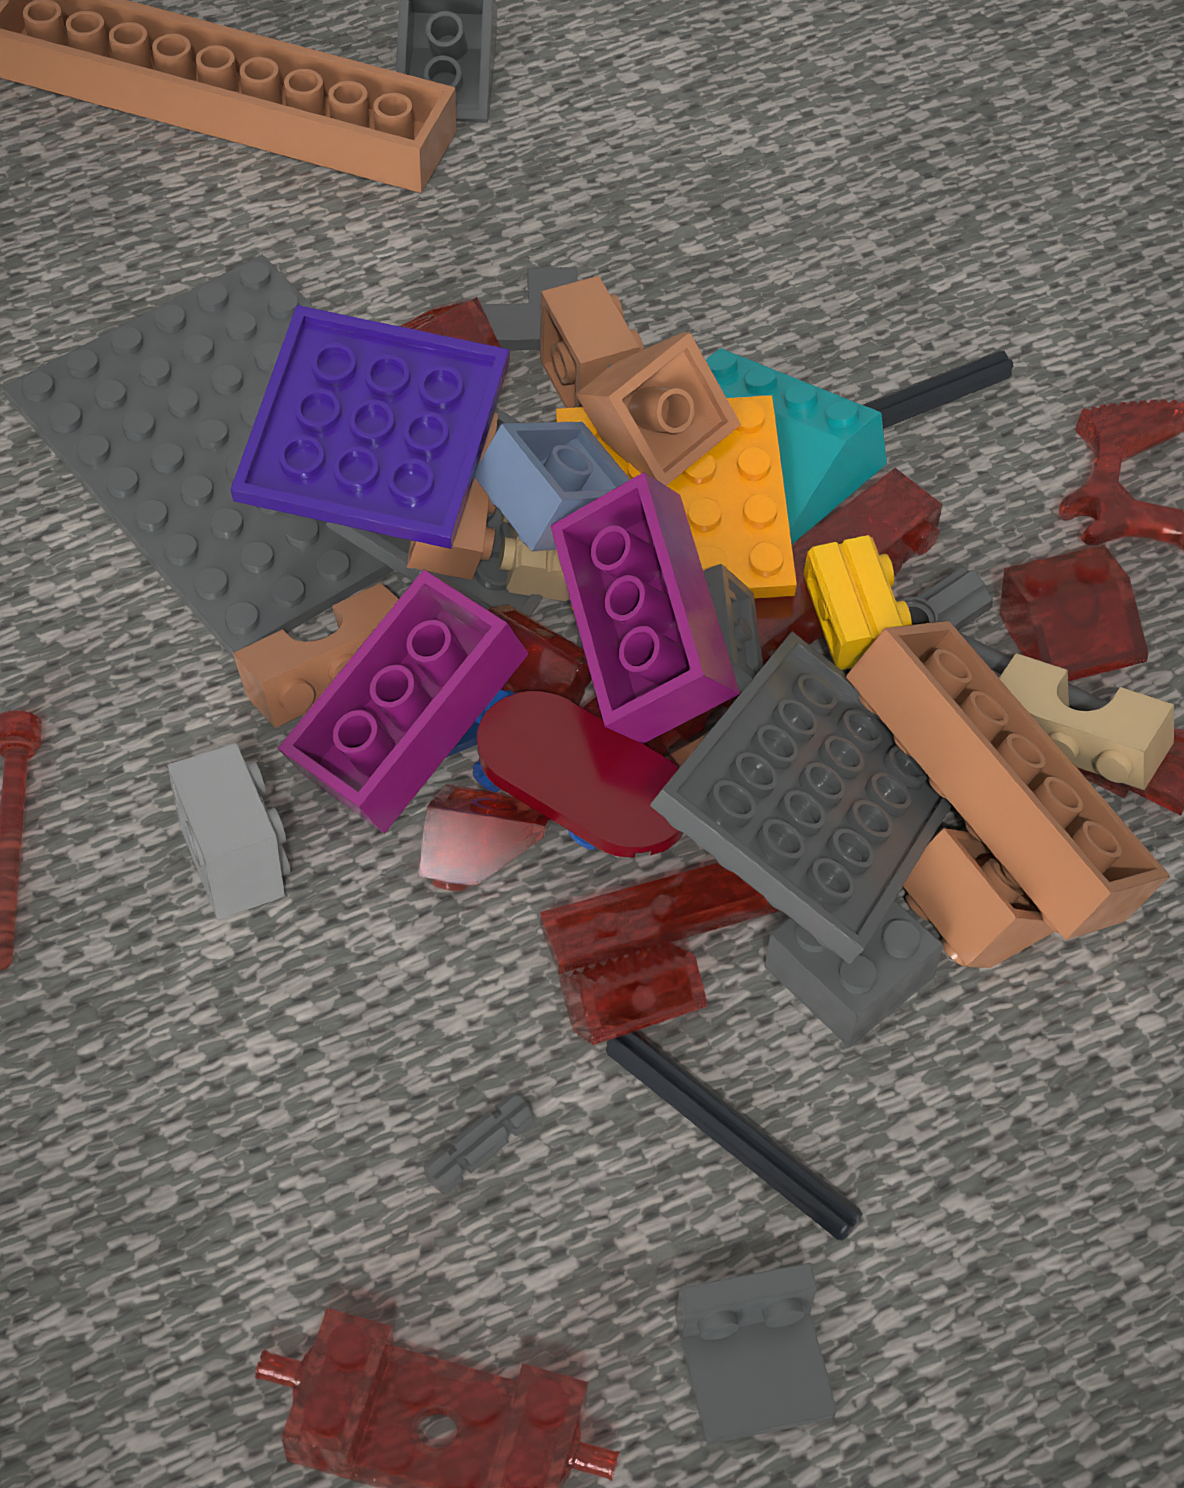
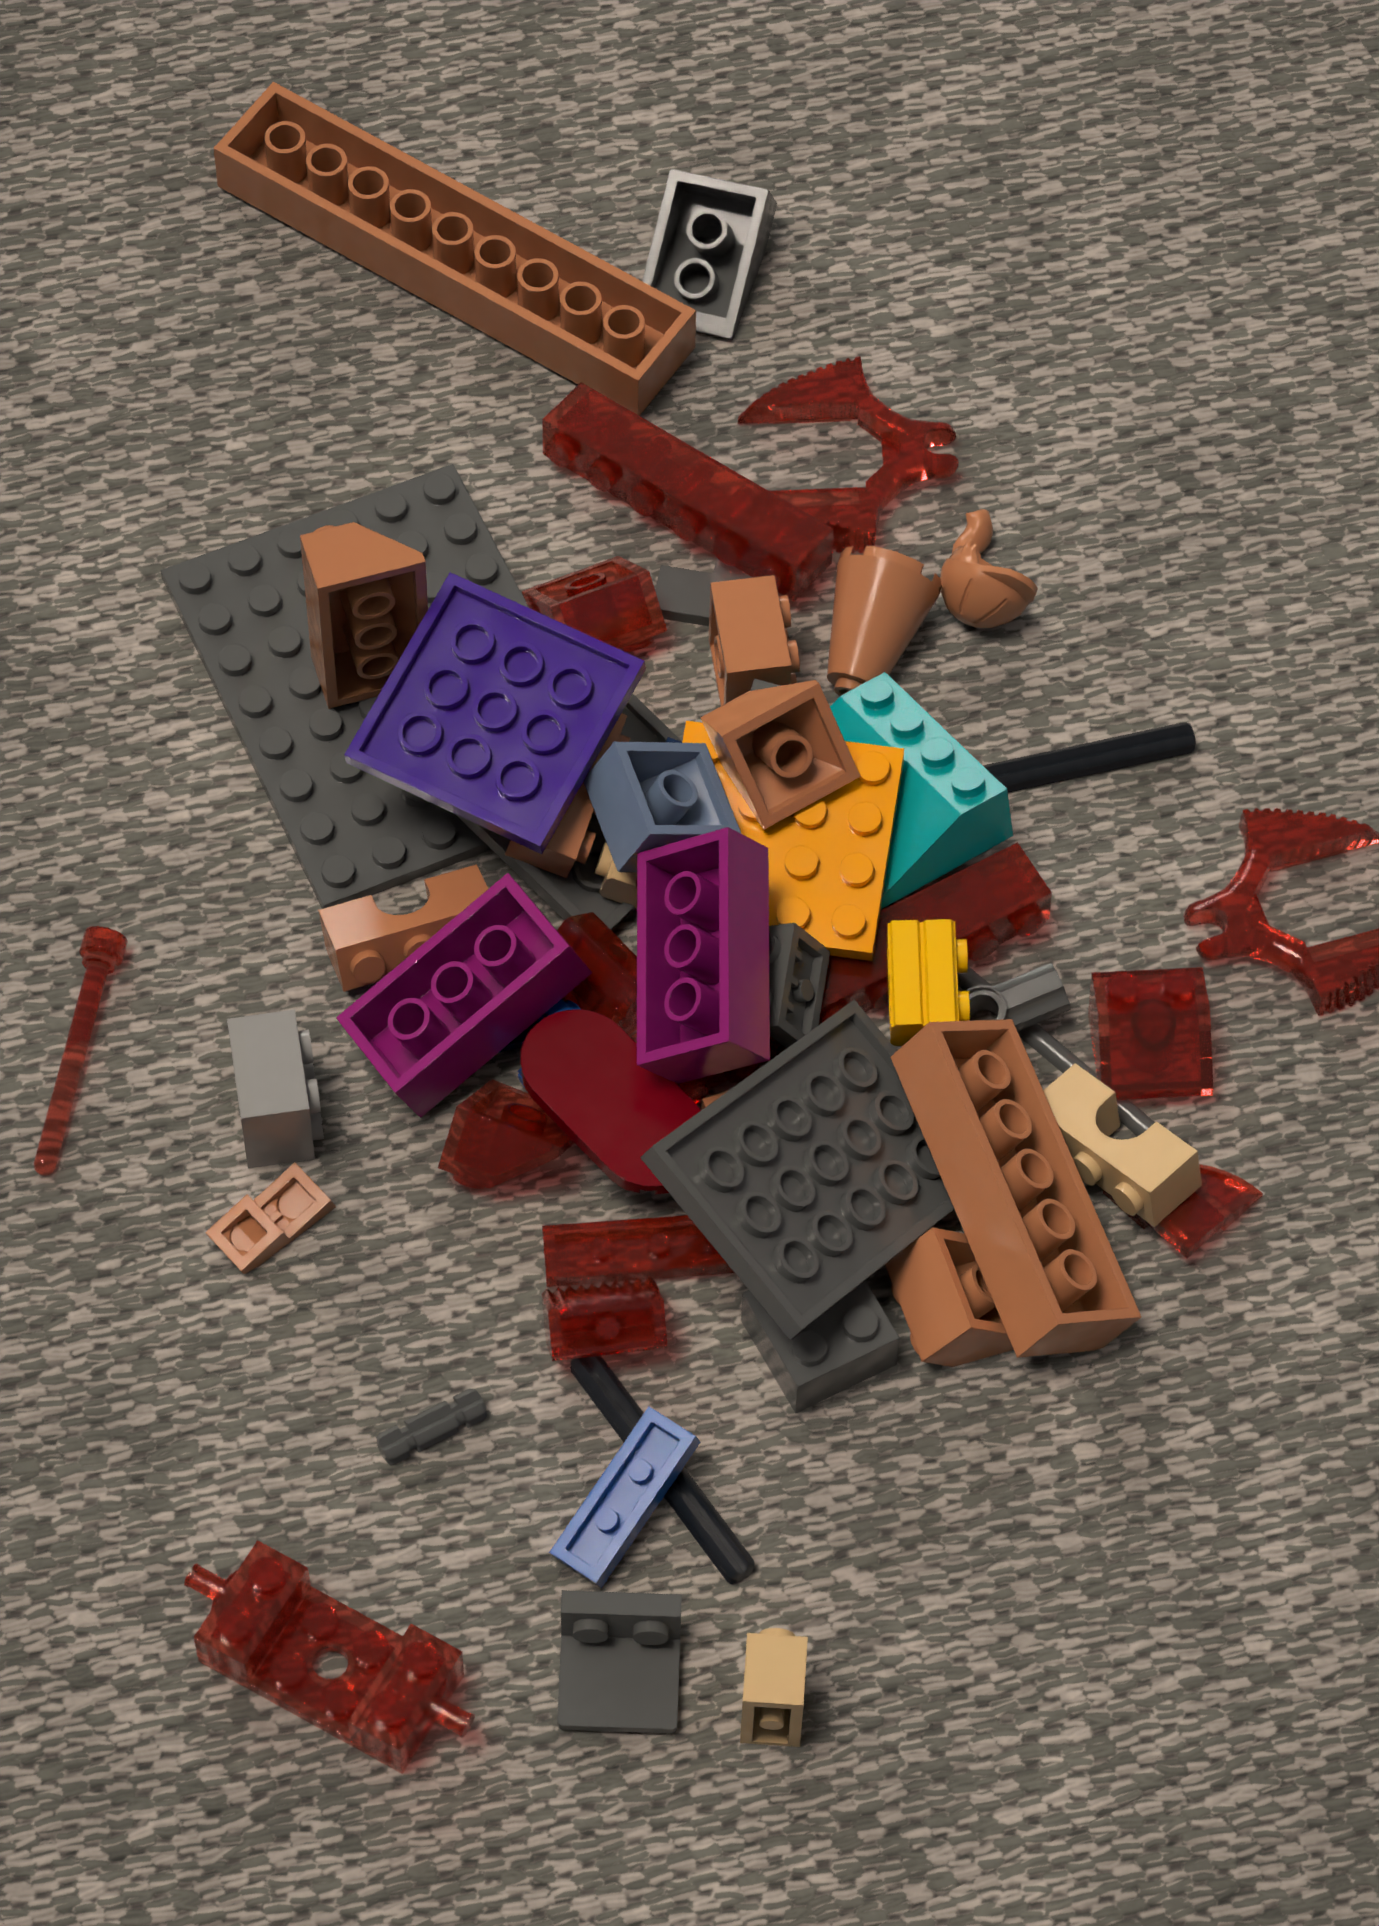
camera: 15 degrees right, 5 degrees up
none -> nougat slope [205,1162,336,1274]
none -> nougat slope [300,522,428,709]
none -> clear red brick [542,382,834,602]
none -> plate [549,1406,701,1588]
none -> clear red piece [738,356,959,553]
none -> tan brick [740,1628,808,1747]
none -> nougat cone [827,546,942,696]
none -> nougat piece [940,509,1038,628]

